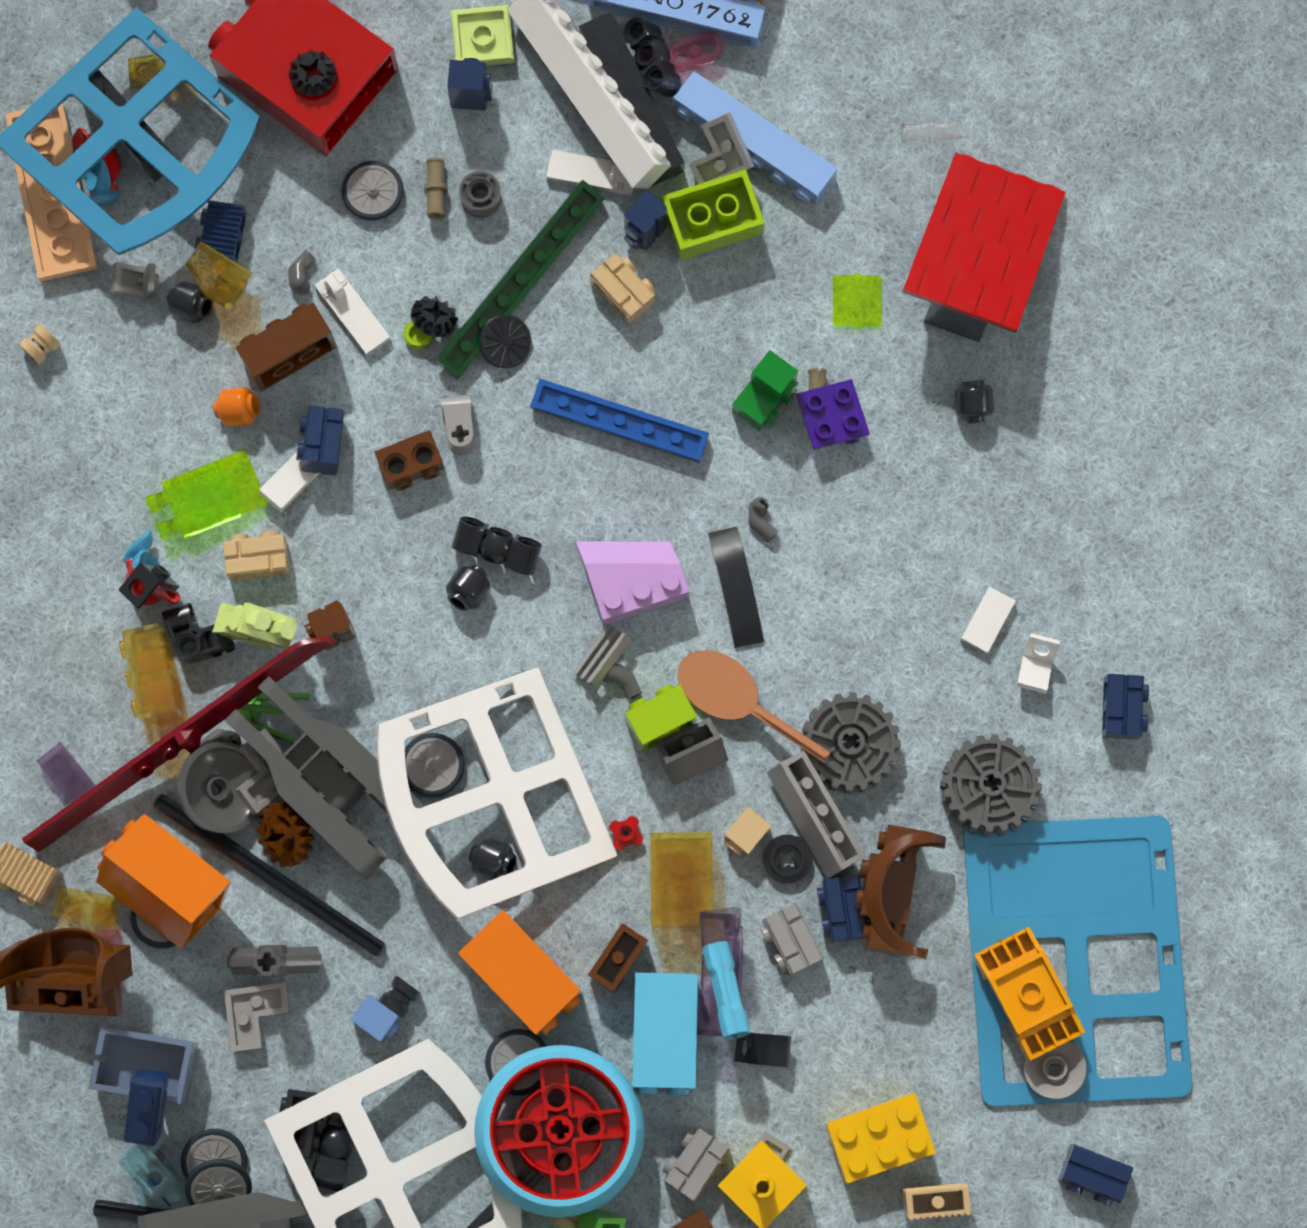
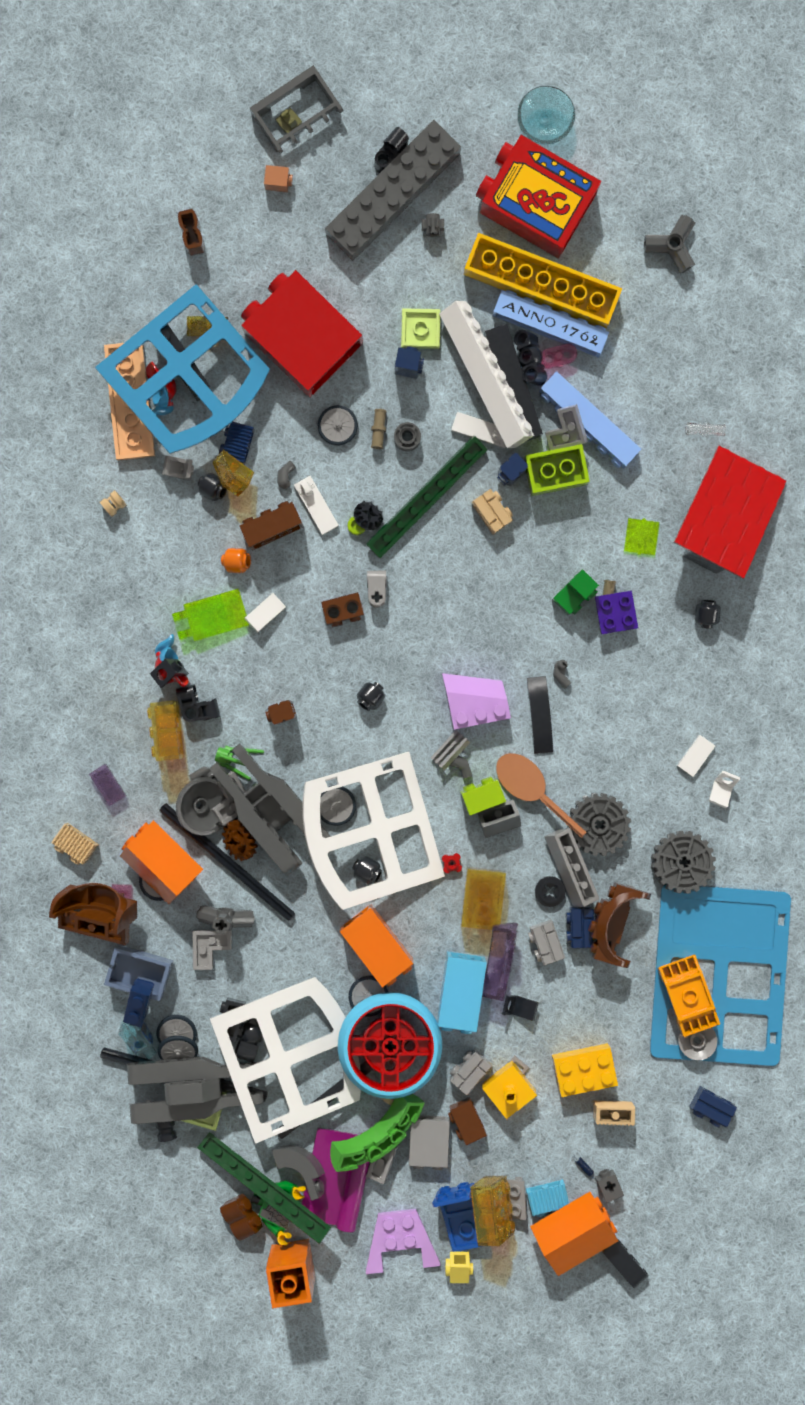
camera: 10 degrees right, 10 degrees up
dark red piece [22,637,334,852] -> none
clear yellow slope [52,886,120,928] -> none
yellowish green hips [213,603,297,650] -> none
tan brick [223,530,290,581] -> none
black gear [288,49,337,97] -> none
dark blue brick [296,405,344,476] -> none
medium blue brick [350,994,401,1043] -> none
black wheel [378,975,421,1018] -> none
black piece [452,516,542,575] -> none
black wheel [479,315,532,368] -> none
blue plate [530,379,709,463] -> none
reddish brown brick [588,923,648,994] -> none
medium azure axle [702,941,751,1040] -> none
tan brick [724,807,771,857] -> none
dark blue brick [1102,674,1149,740] -> none

